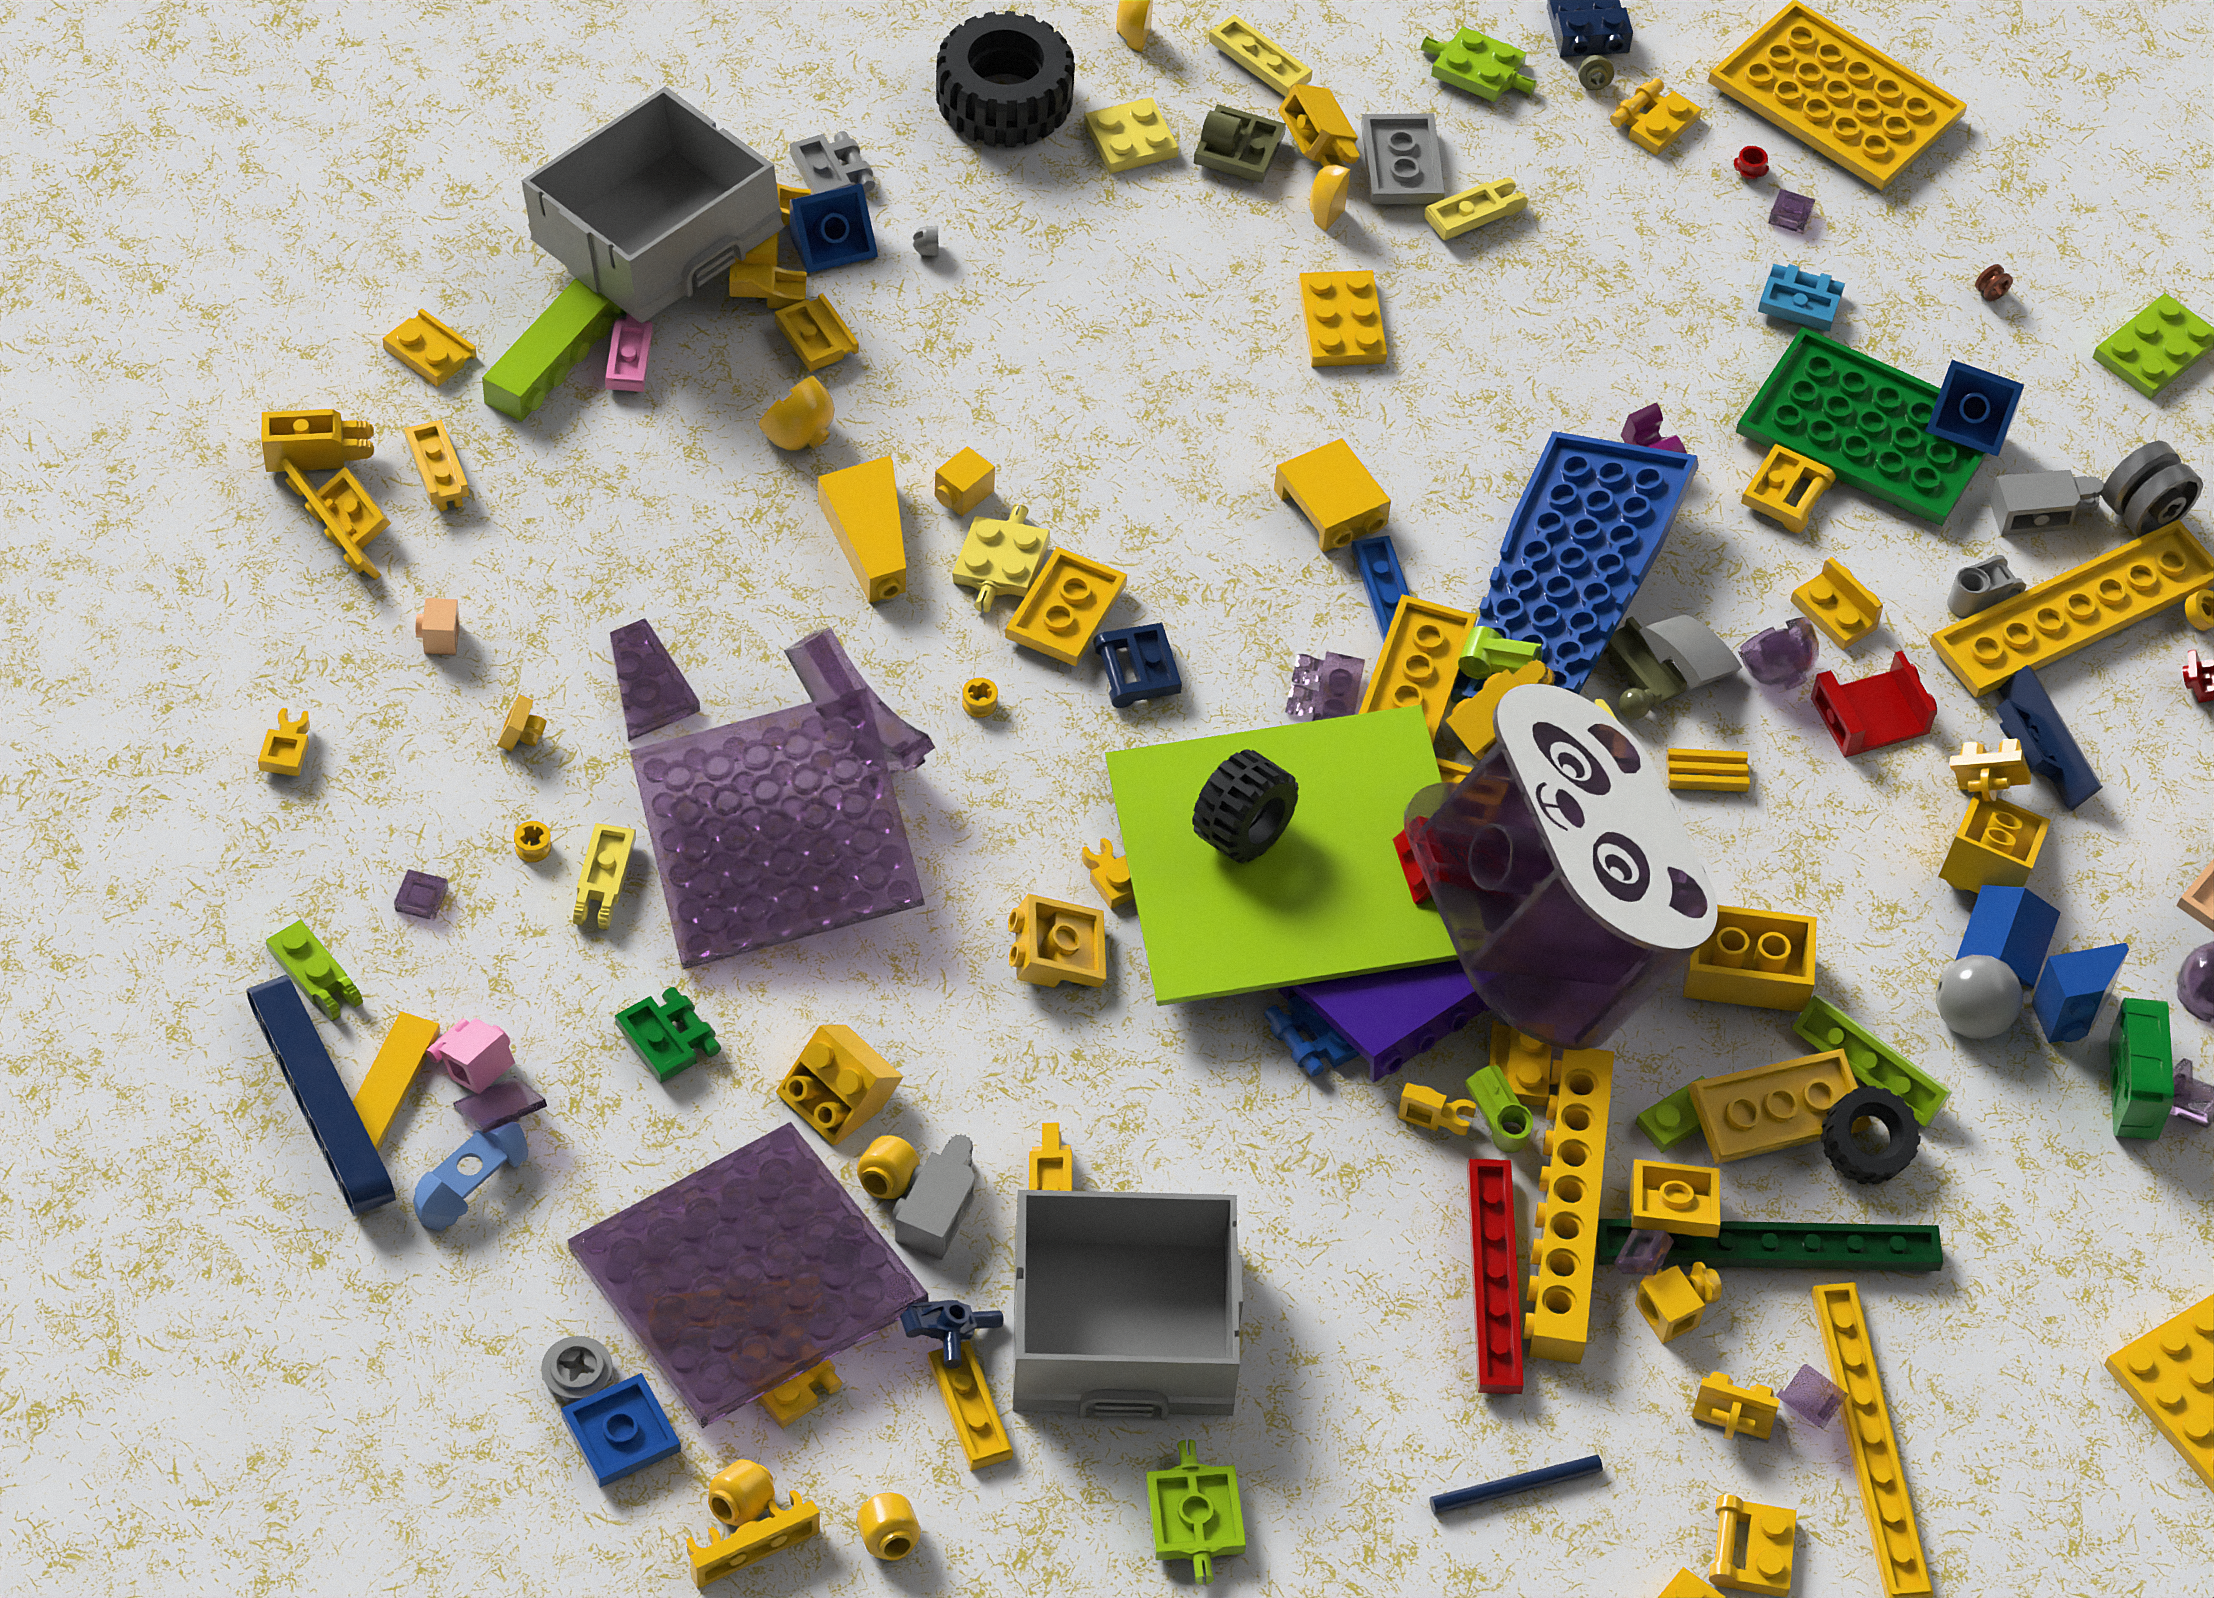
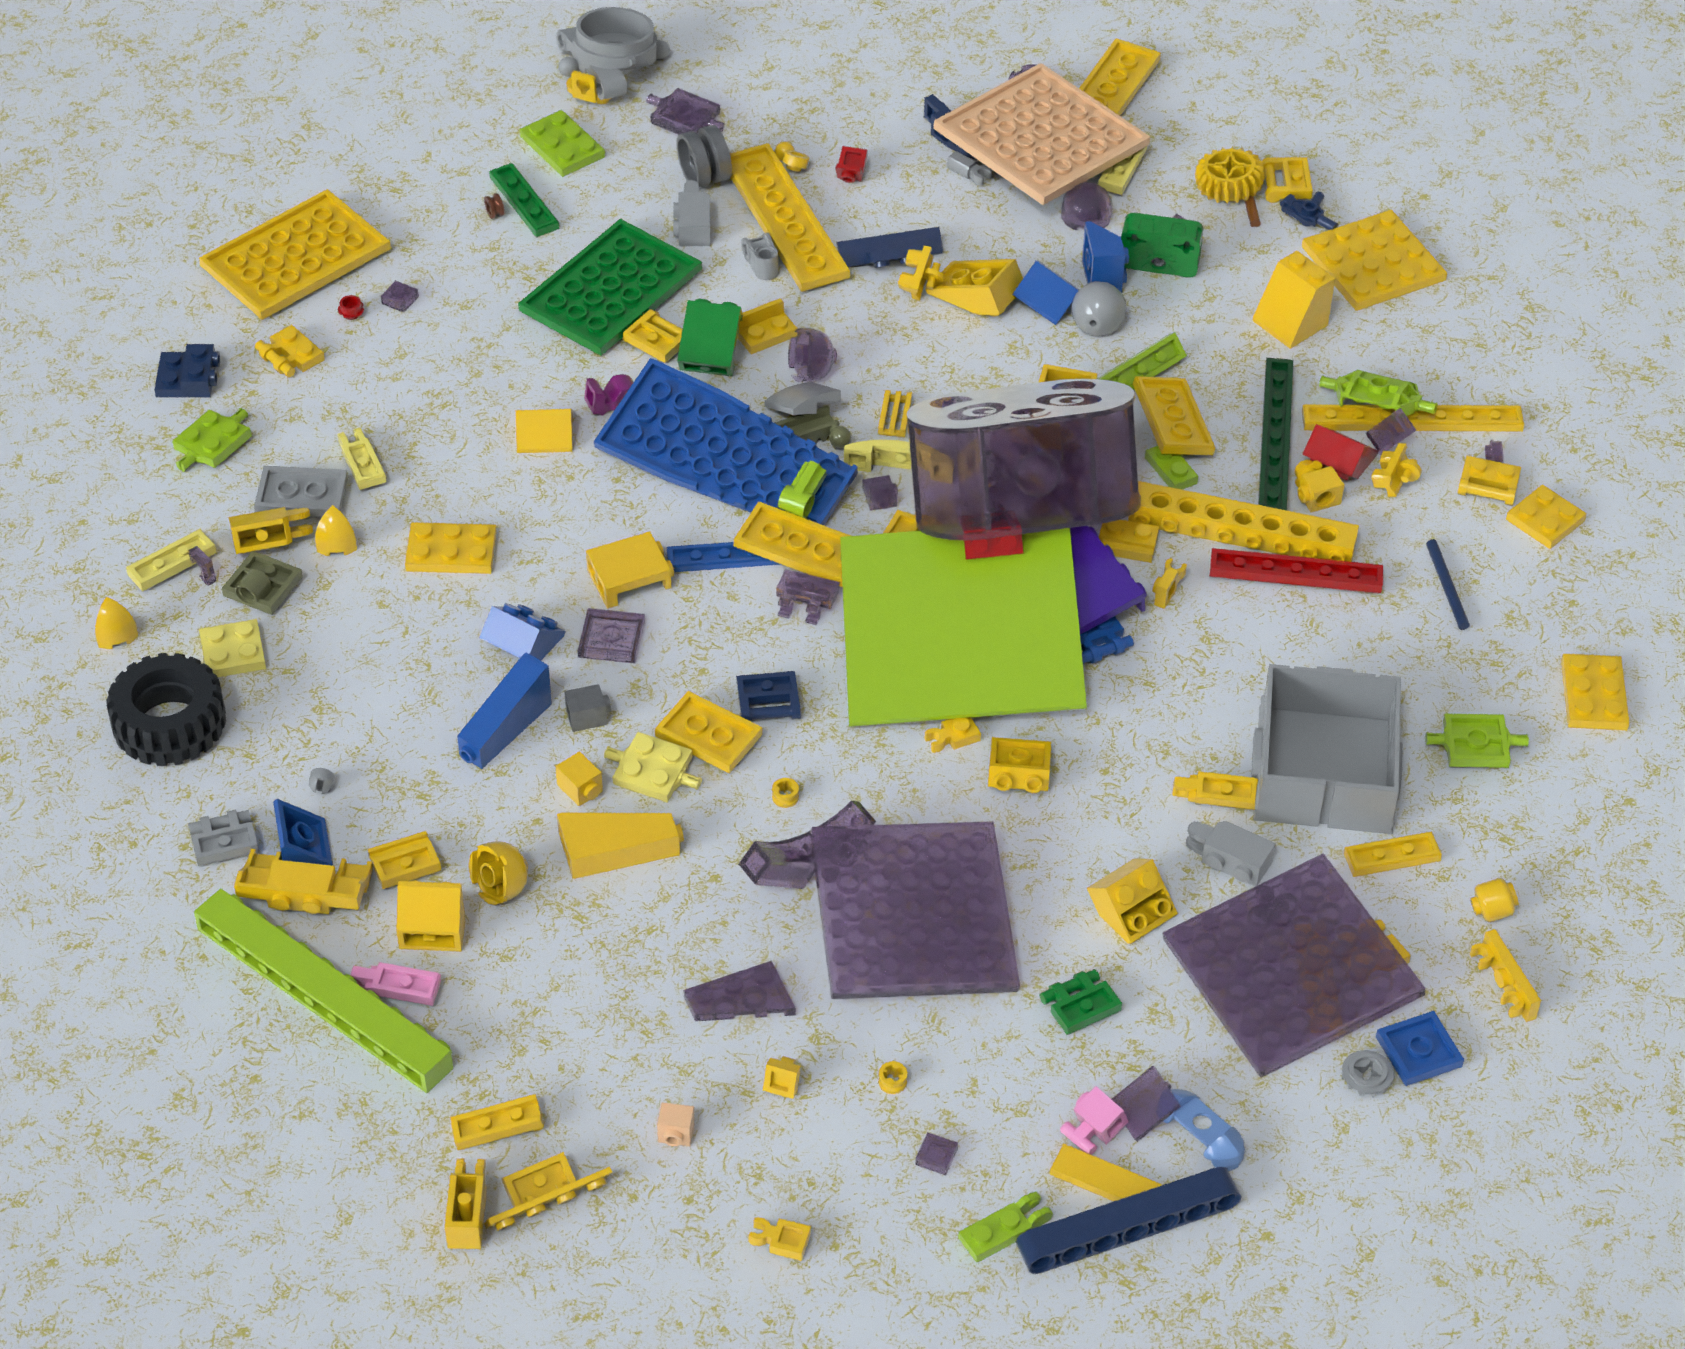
camera: 80 degrees left, 5 degrees down
yellow plate [382,308,477,387] -> none
light grey piece [521,86,784,324] -> none
light yellow hinge [573,823,636,930] -> none
yellow head [708,1459,775,1527] -> none
yellow head [857,1135,920,1199] -> none
dark blue piece [900,1300,1004,1369] -> none
black tyre [1192,749,1299,863] -> none
yellow hinge [1446,659,1555,765] -> none
lime piece [1465,1064,1533,1153] -> none
olive plate [1578,55,1614,90] -> none
plate [1614,1229,1674,1276] -> none
yellow plate [1630,1159,1720,1238] -> none
dark azure plate [1758,264,1845,332] -> none
red panel [1810,650,1937,758] -> none
black tyre [1820,1086,1921,1185] -> none
blue slope [1925,359,2025,457] -> none
none -> clear purple tile [188,546,216,586]
none -> yellow slope [396,880,466,952]
none -> blue slope [457,652,552,769]
none -> slope [479,603,566,661]
none -> green tile [489,163,559,237]
none -> yellow slope [515,409,573,453]
none -> flat silver brick [564,684,611,732]
none -> clear purple tile [577,608,645,664]
none -> green panel [677,299,743,377]
none -> yellow slope [1252,250,1335,349]
none -> red slope [1302,424,1379,481]
none -> lime plate [1319,370,1437,420]
none -> clear purple plate [1485,439,1504,463]

